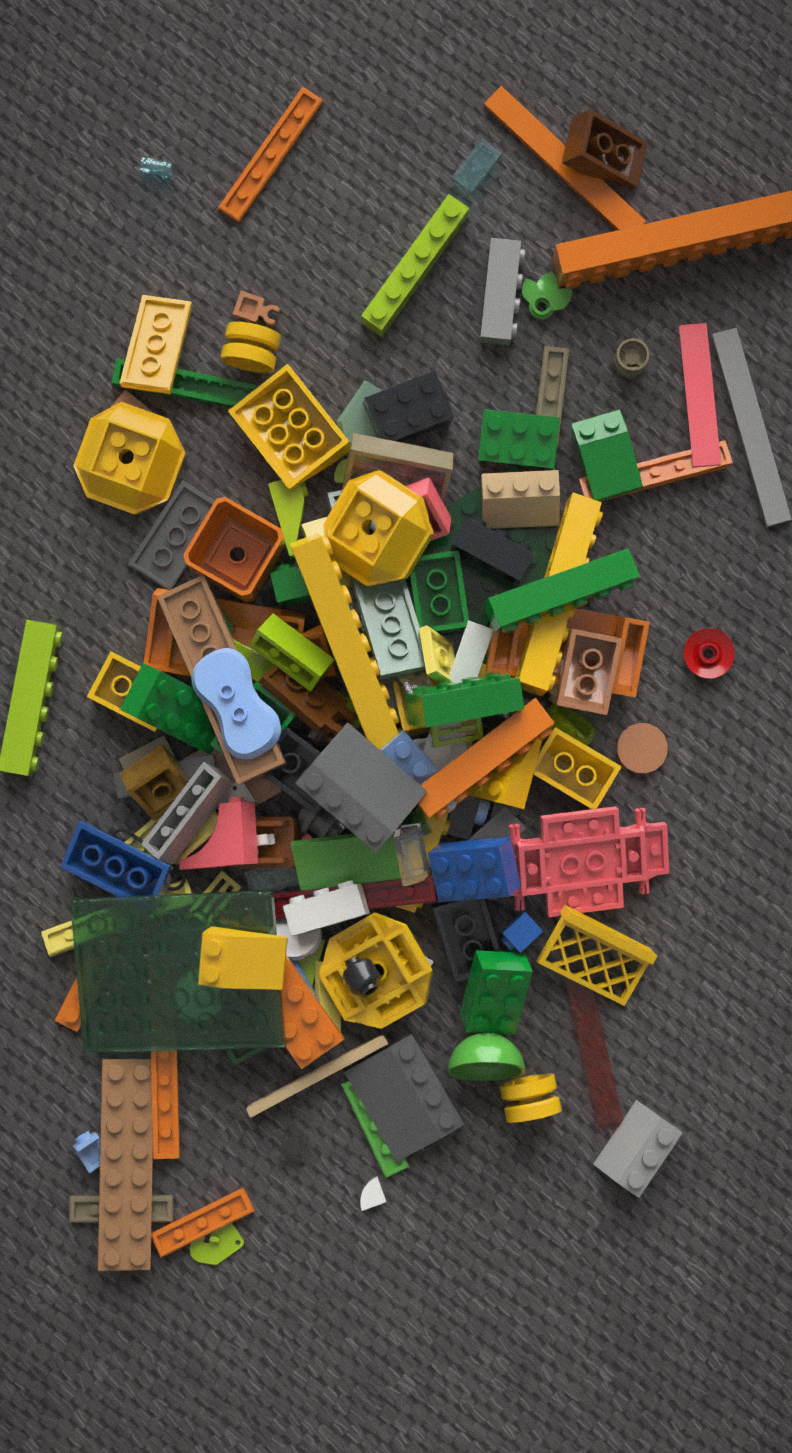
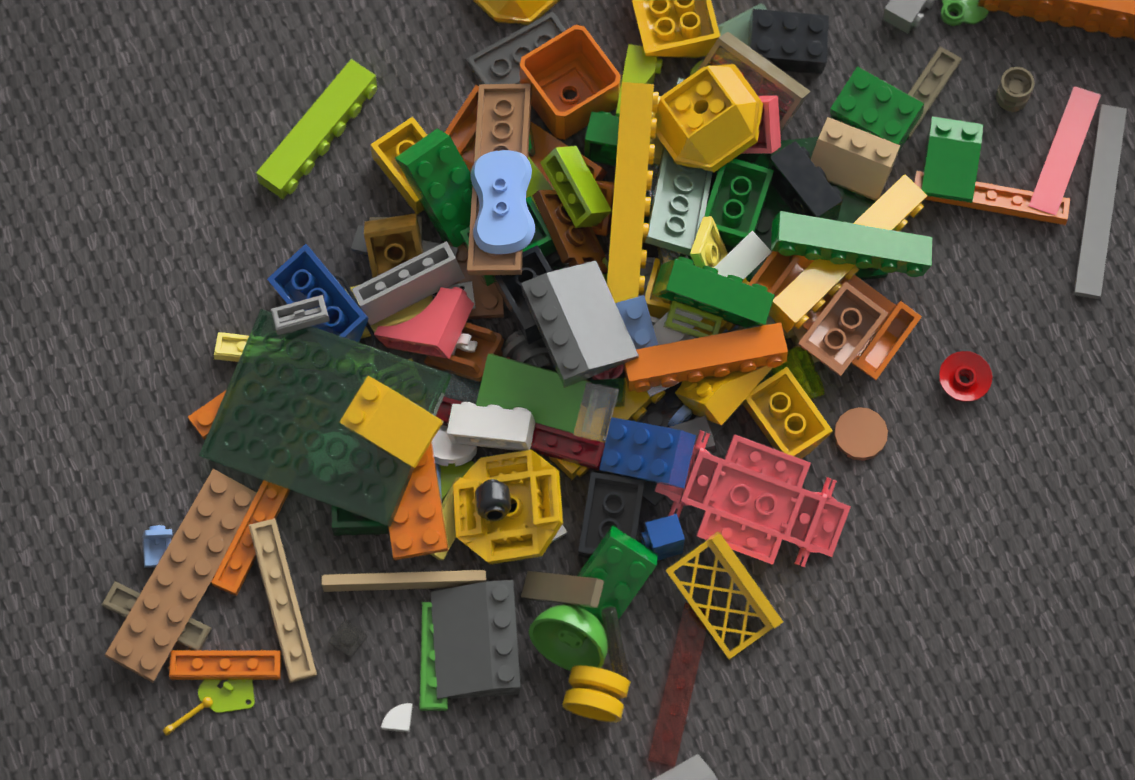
camera: 25 degrees right, 15 degrees down
none -> yellow hinge [163,697,213,736]
none -> tan tile [249,518,317,683]
none -> light grey tile [271,295,330,335]
none -> dark tan tile [521,571,604,608]
none -> clear smoke axle [601,607,629,680]

